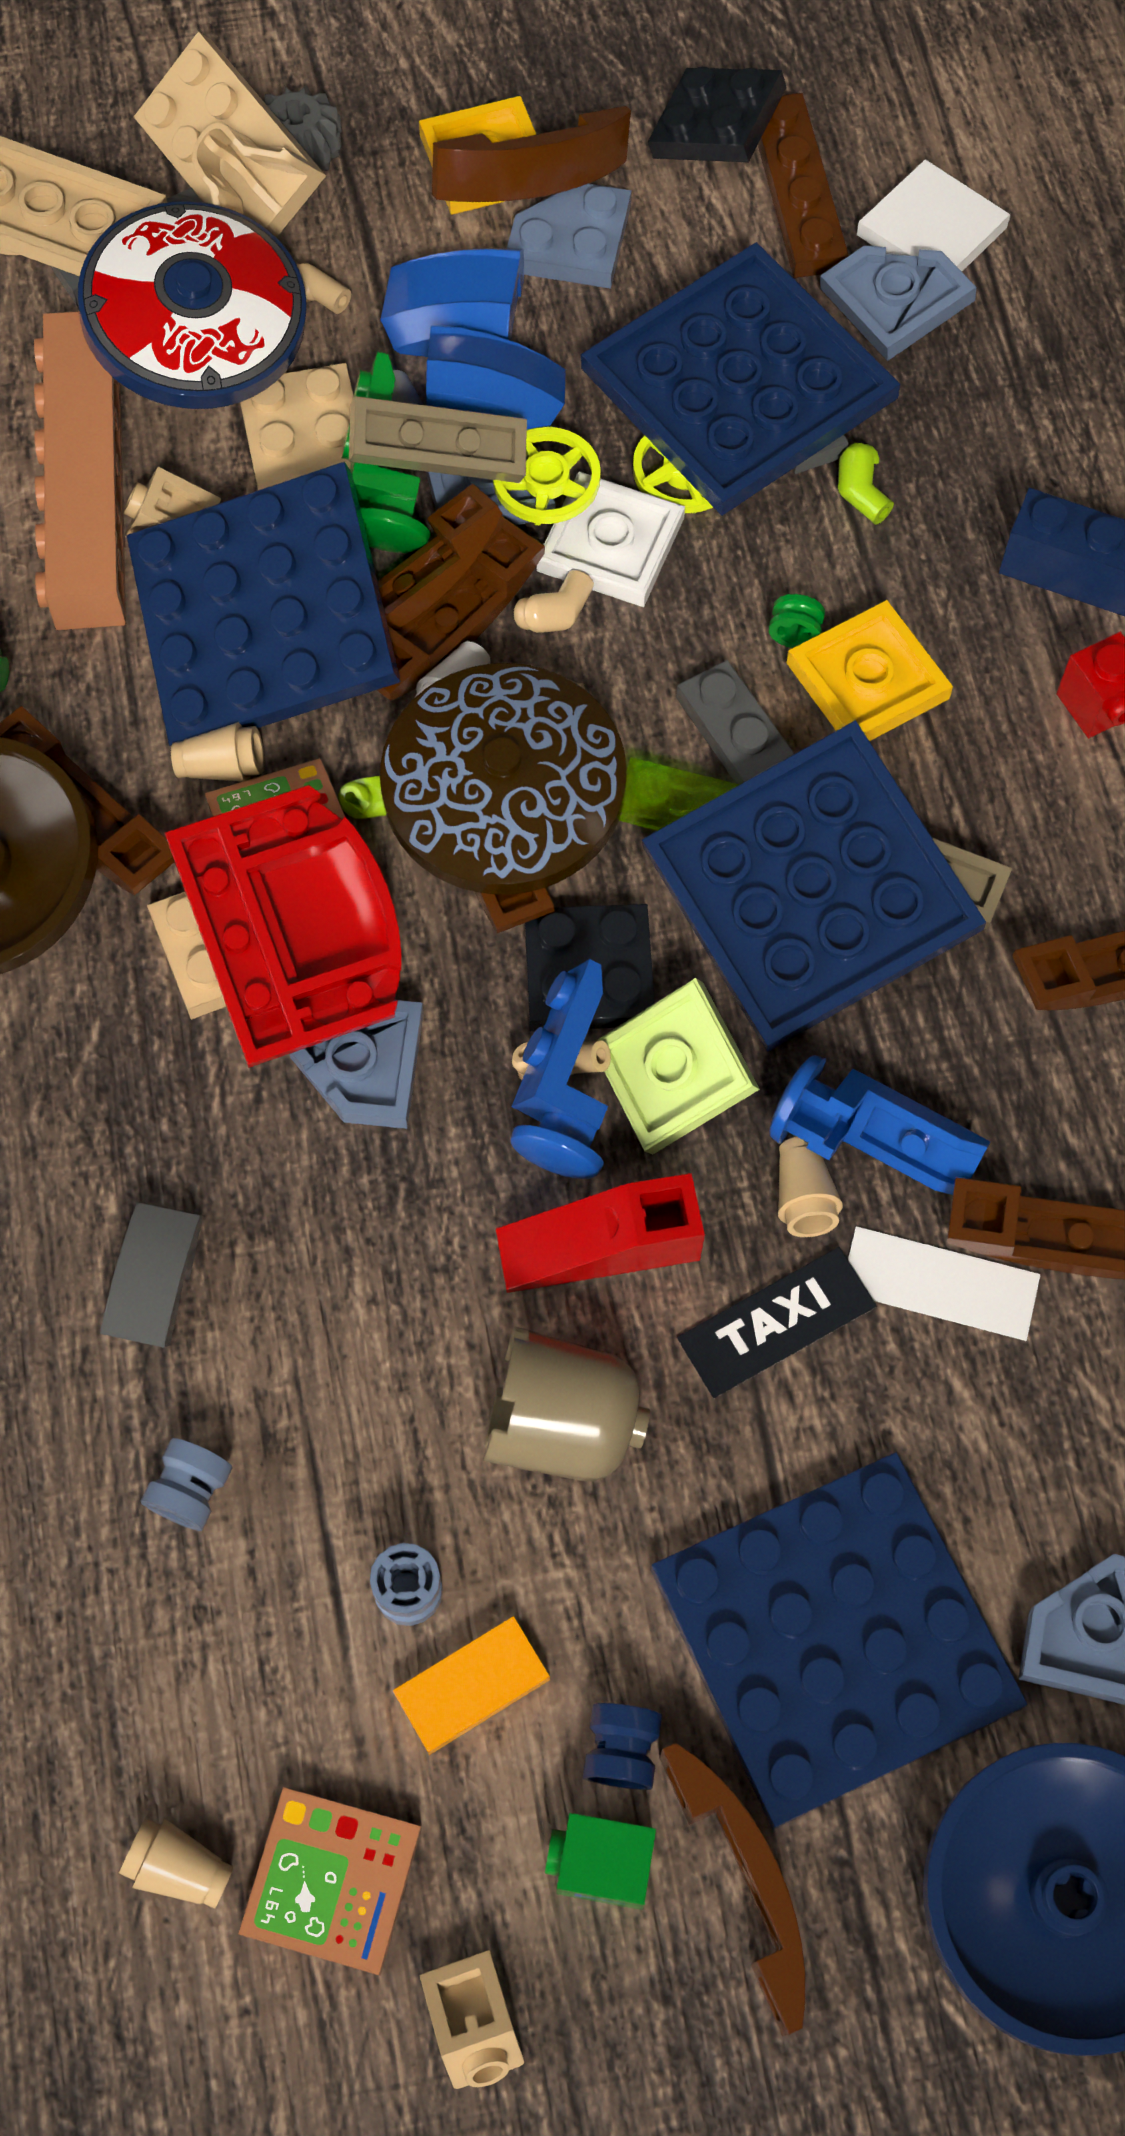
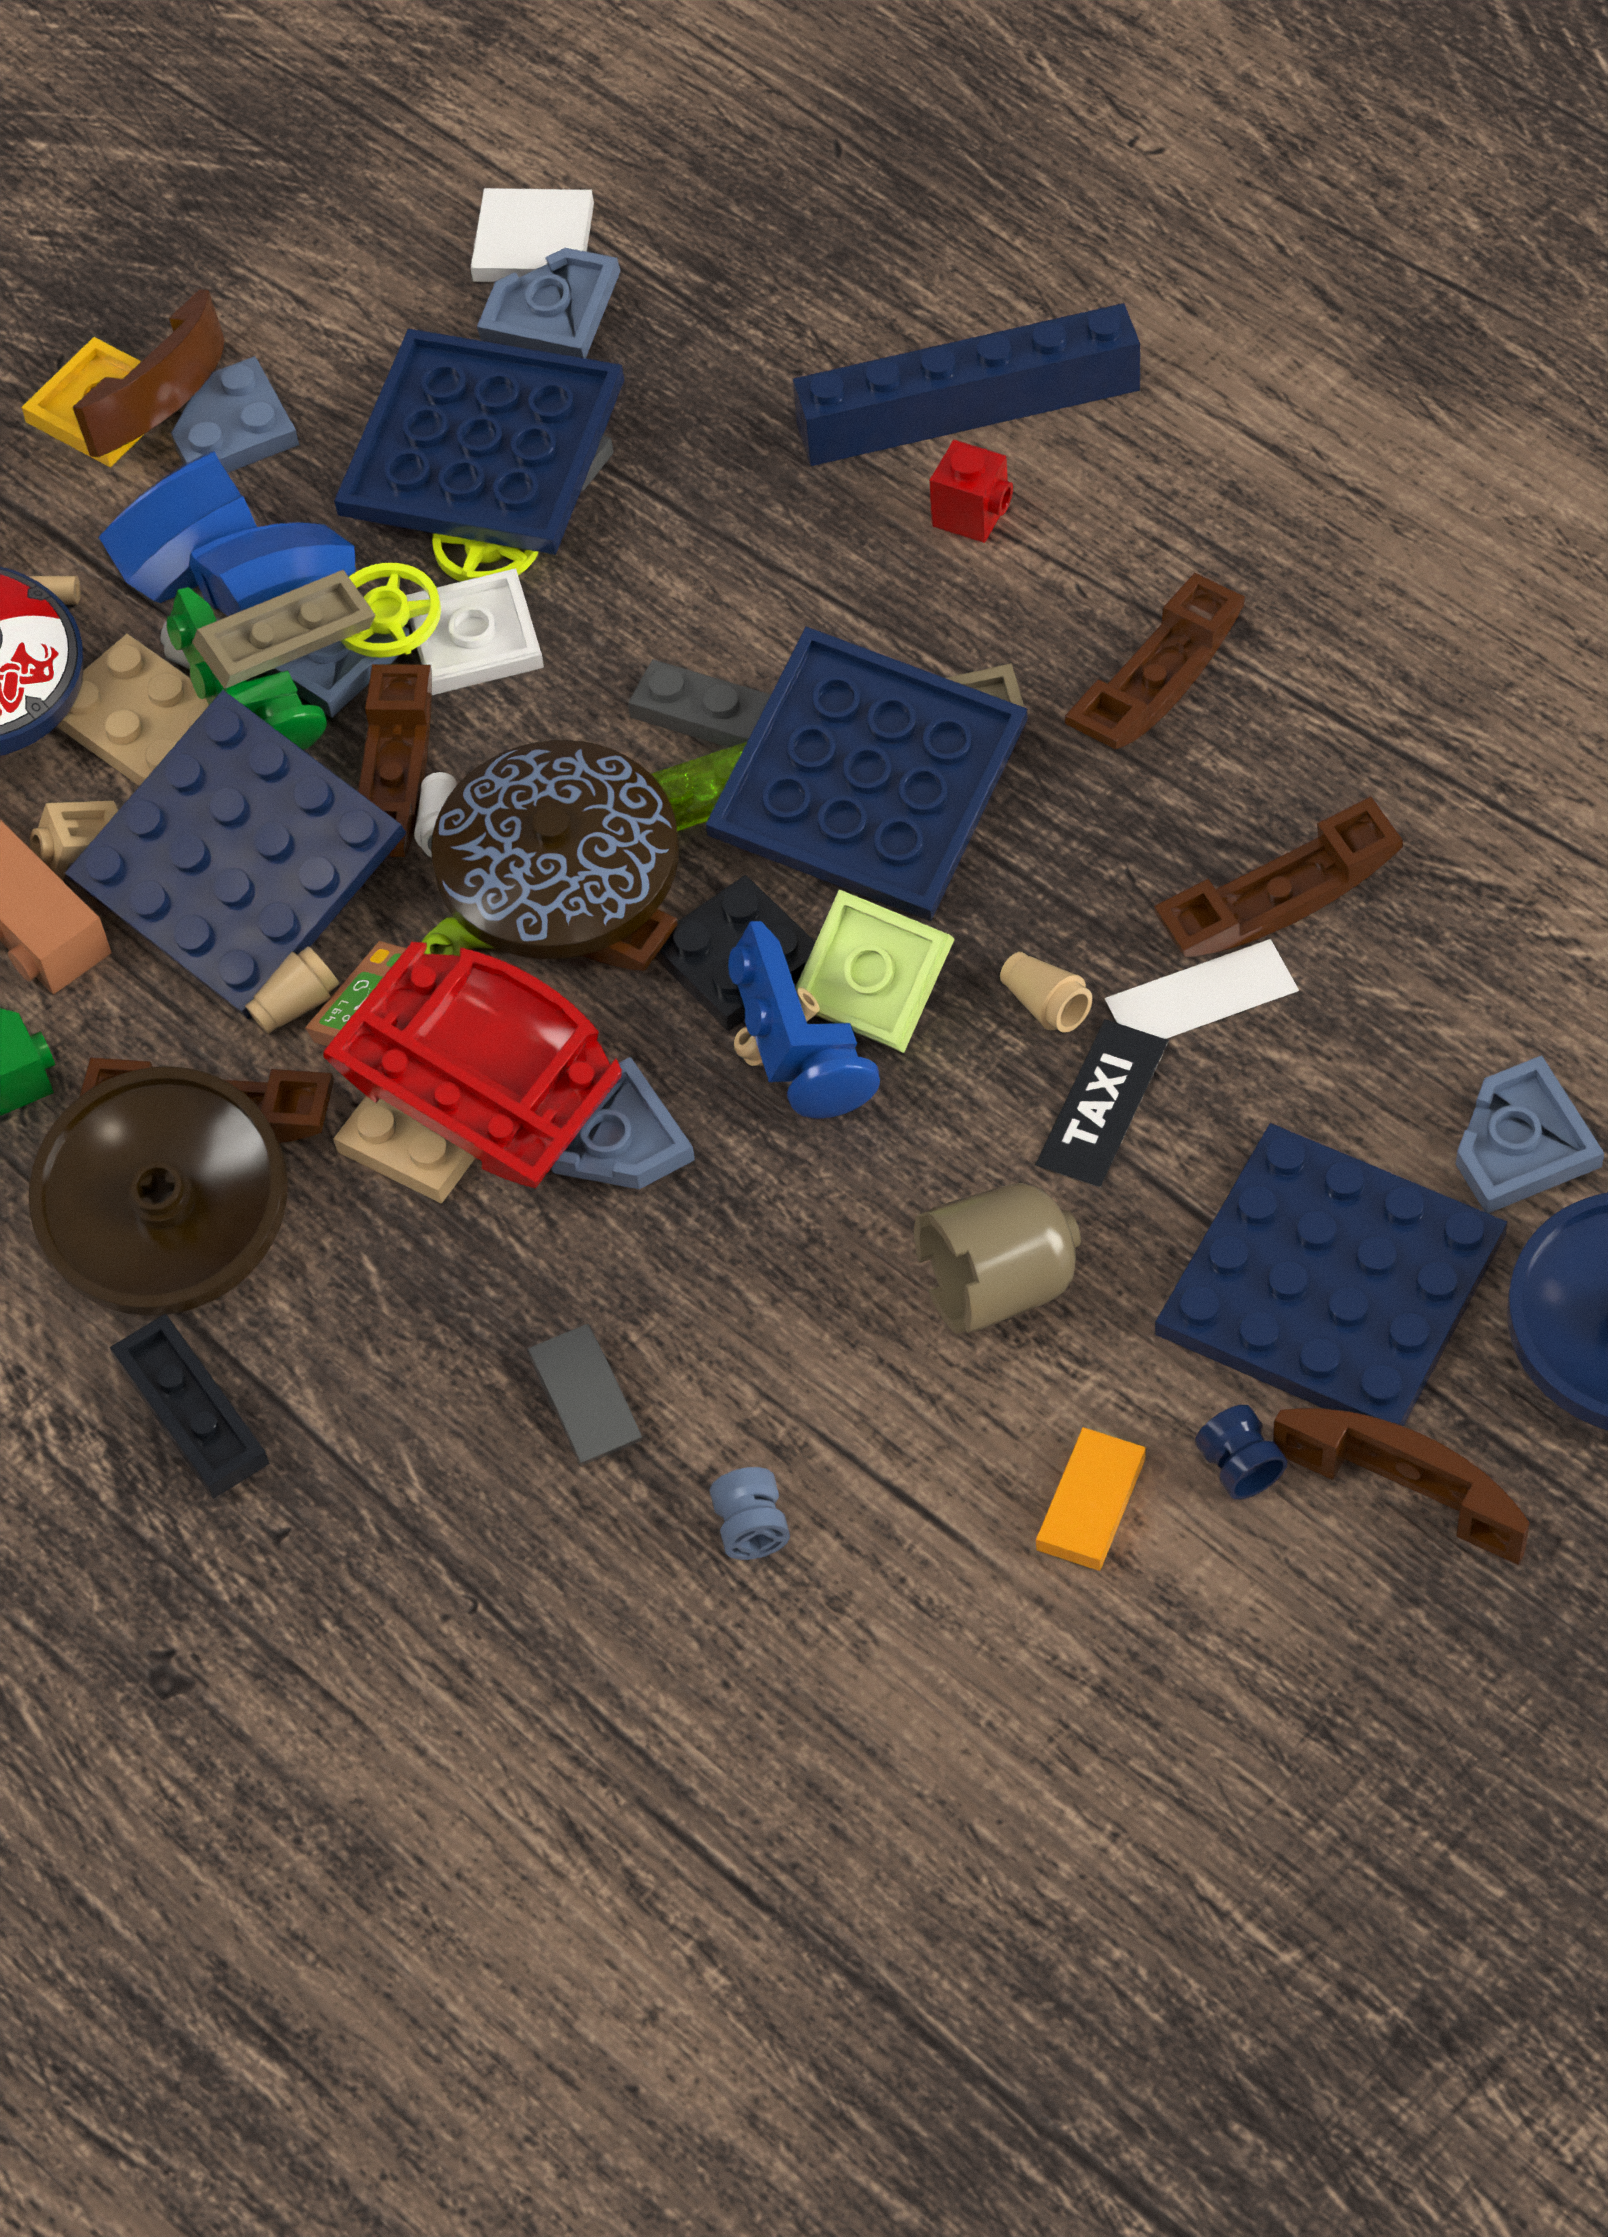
camera: 30 degrees left, 10 degrees down
tan cone [119,1818,234,1909] -> none
tile [238,1787,422,1976] -> none
sand blue wheel [370,1543,443,1626] -> none
reddish brown slope [377,483,502,630] -> none
tan bracket [419,1950,524,2089] -> none
red slope [496,1173,705,1293] -> none
tan arm [514,570,594,633] -> none
green brick [545,1813,656,1910] -> none
black plate [648,67,787,163] -> none
reddish brown plate [758,93,849,278] -> none
green bush [769,594,825,648] -> none
blue piece [770,1055,991,1195] -> none
yellow plate [786,600,953,741] -> none
lime arm [838,443,894,525] -> none

